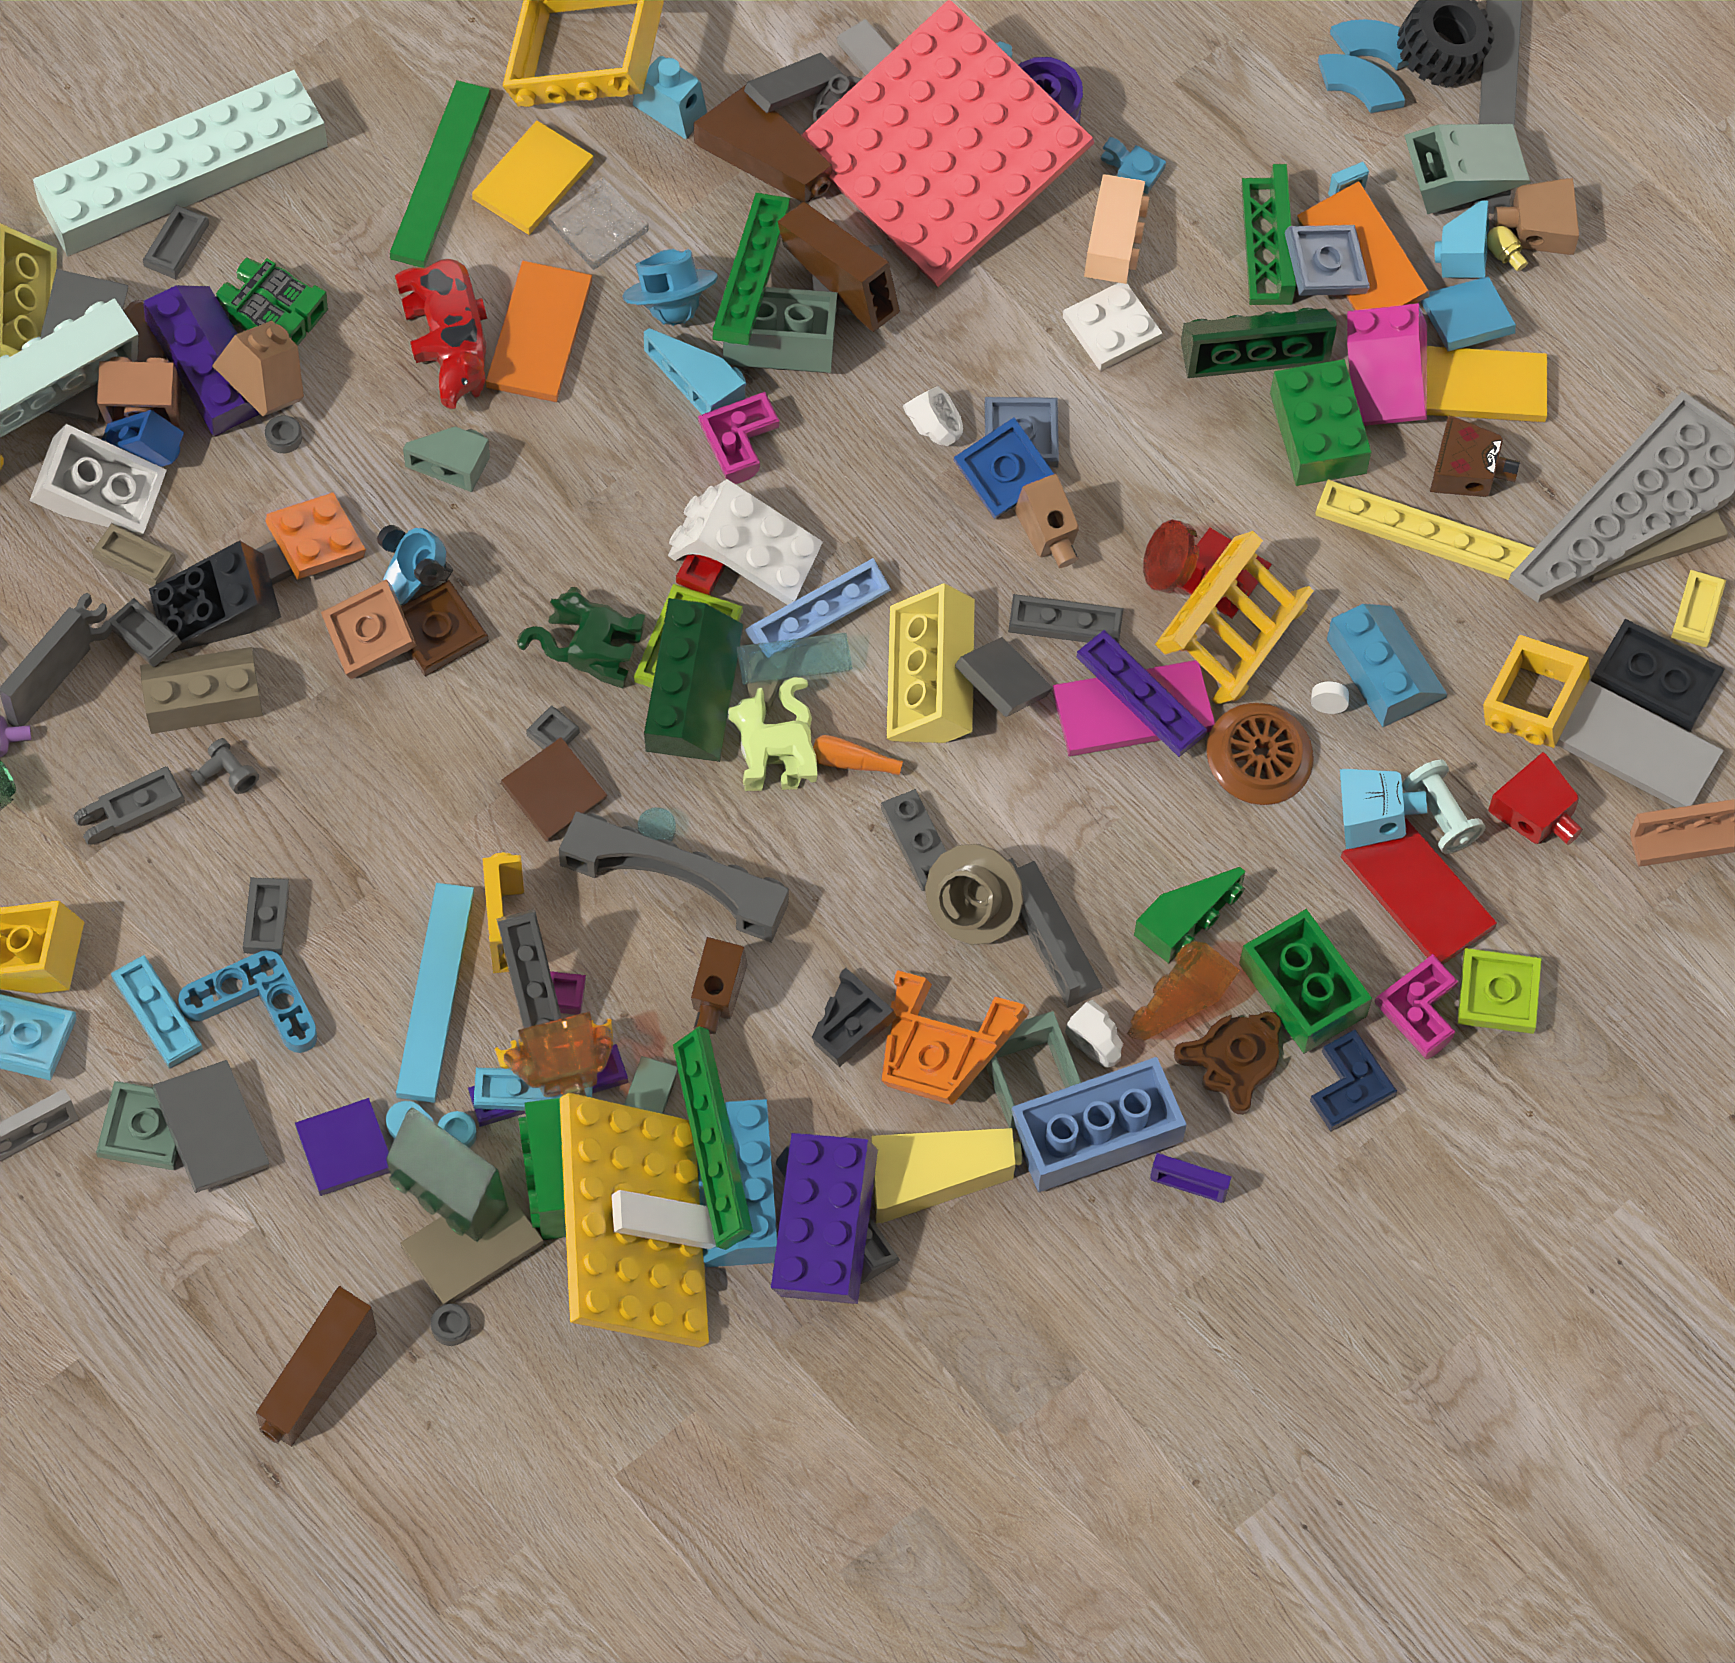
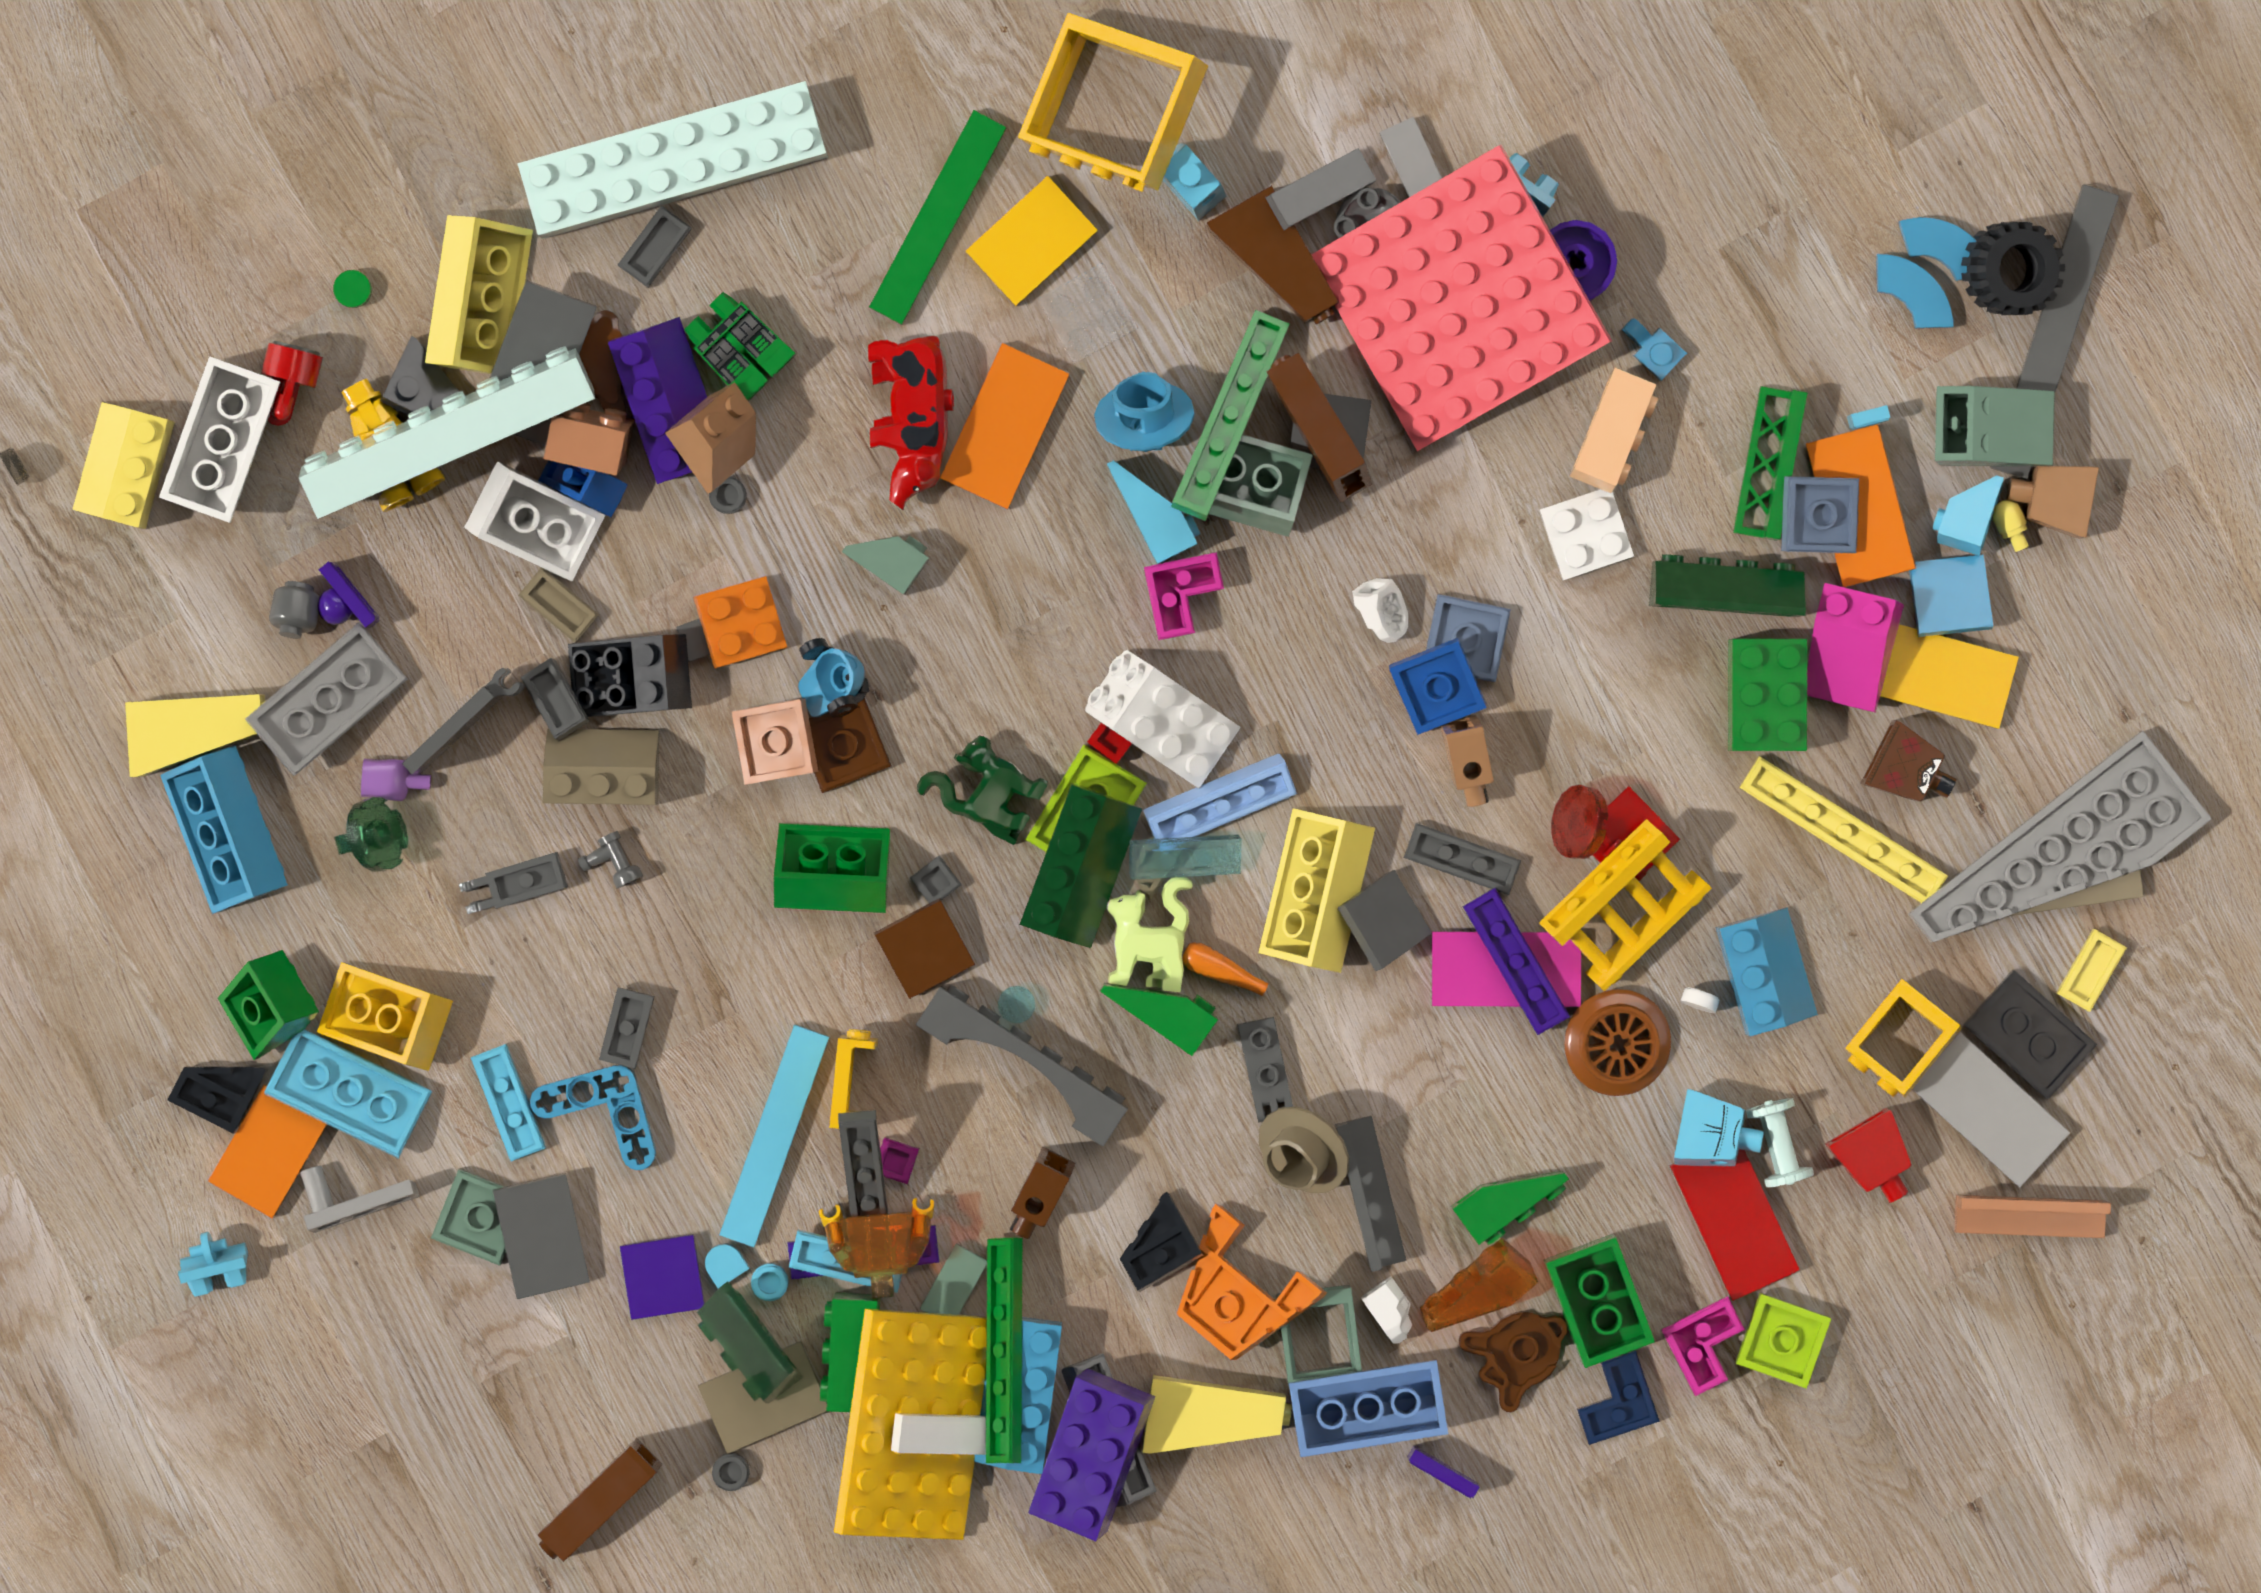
camera: 10 degrees right, 25 degrees up
none -> green slope [774,823,890,913]
none -> green slope [1100,983,1218,1056]

